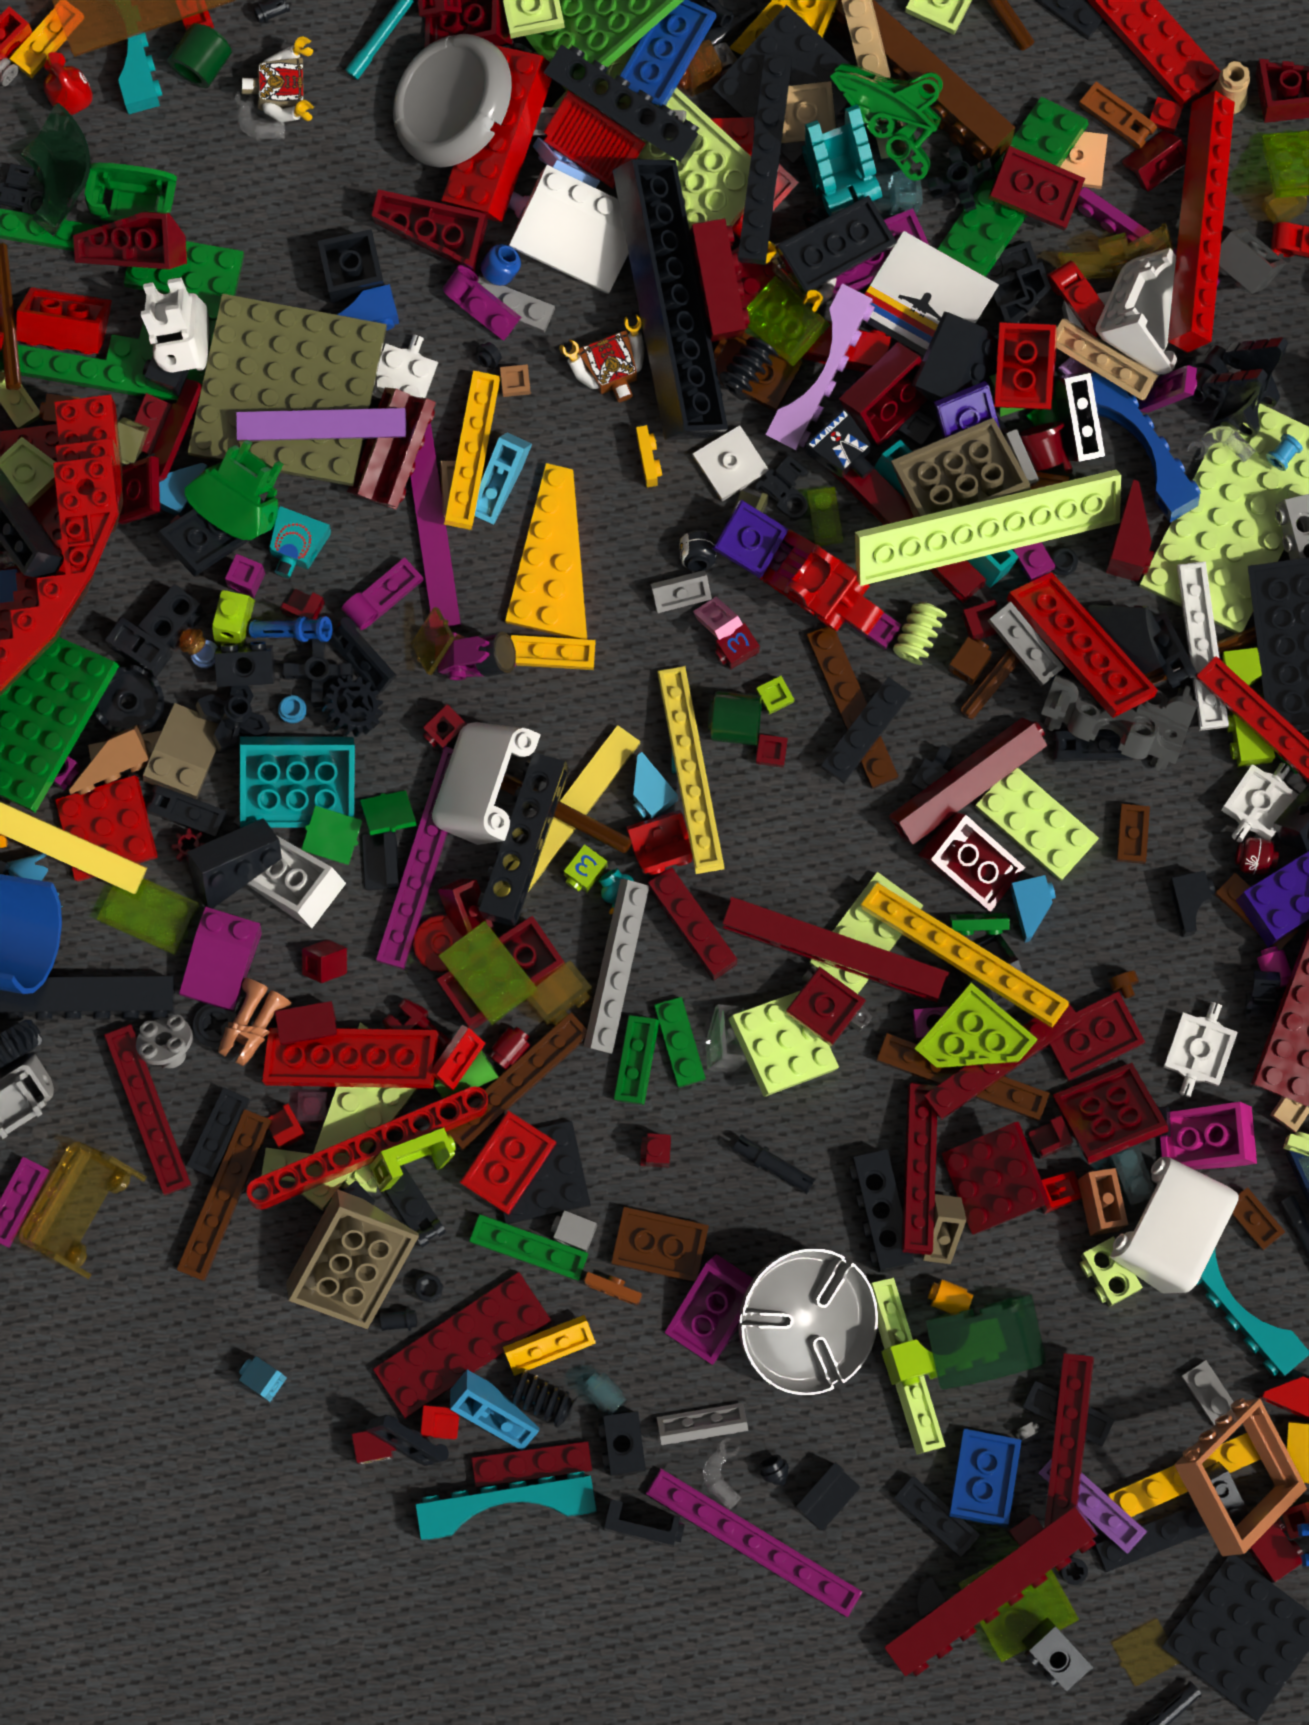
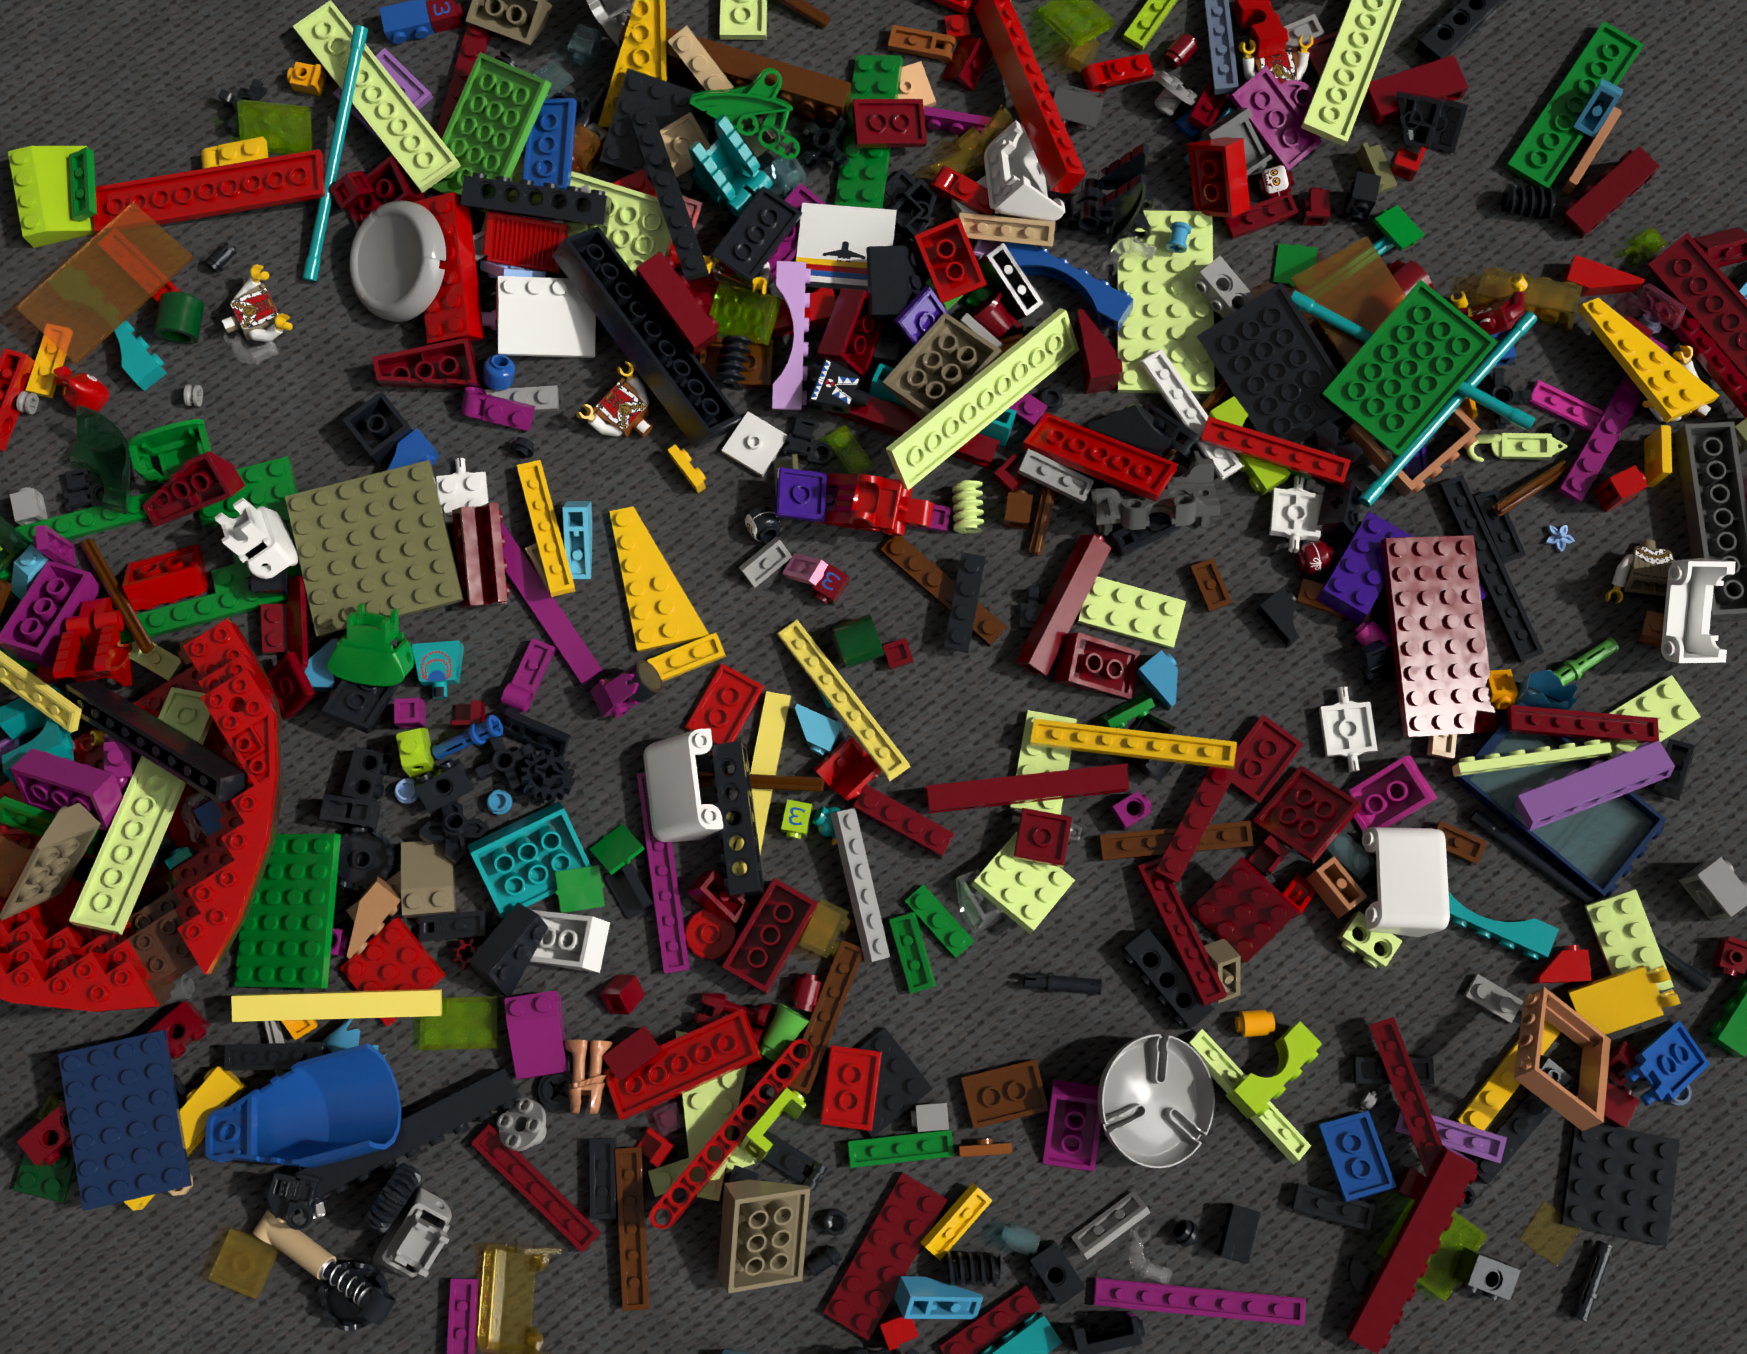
camera: 25 degrees left, 0 degrees up
olive brick [118,417,150,464] -> none
clear orange plate [179,629,206,655] -> none
medium lavender tile [236,408,406,441] -> none
clear yellow piece [411,607,455,675] -> none
dark red brick [422,703,467,748] -> none
red plate [430,1025,486,1090] -> none
clear neon green plate [439,921,538,1025] -> none
medium nougat plate [500,364,531,397] -> none
dark red brick [641,1133,671,1168] -> none
lime plate [756,676,794,715] -> none
lime plate [915,983,1038,1068] -> none
clear green panel [926,1294,1046,1389] -> none
reddish brown tile [1108,970,1139,999] -> none
magenta plate [1138,365,1197,413] -> none
none -> light grey bush [184,384,203,406]
none -> red tile [685,663,765,745]

